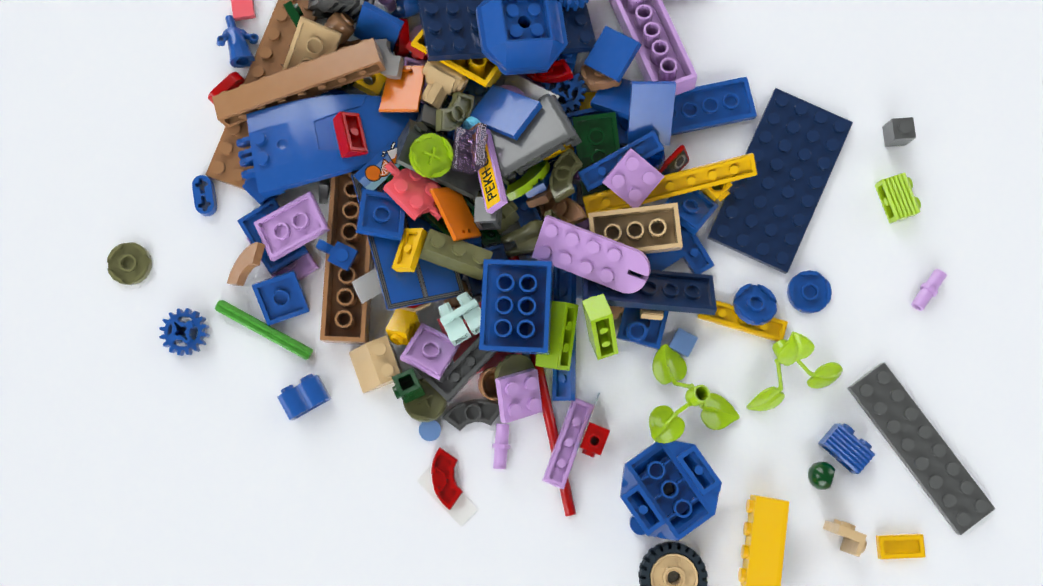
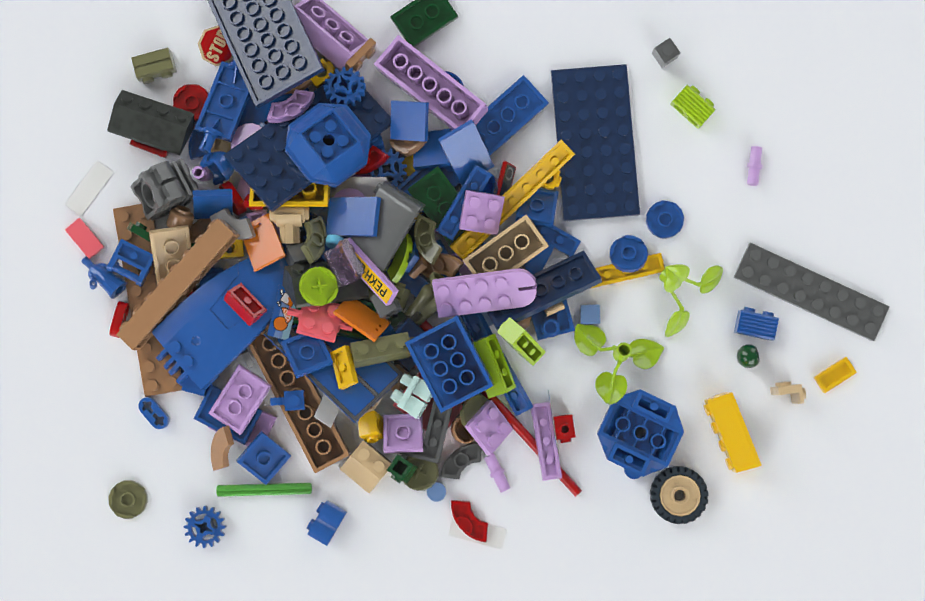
camera: 30 degrees left, 5 degrees up
none -> blue plate [106,239,154,287]

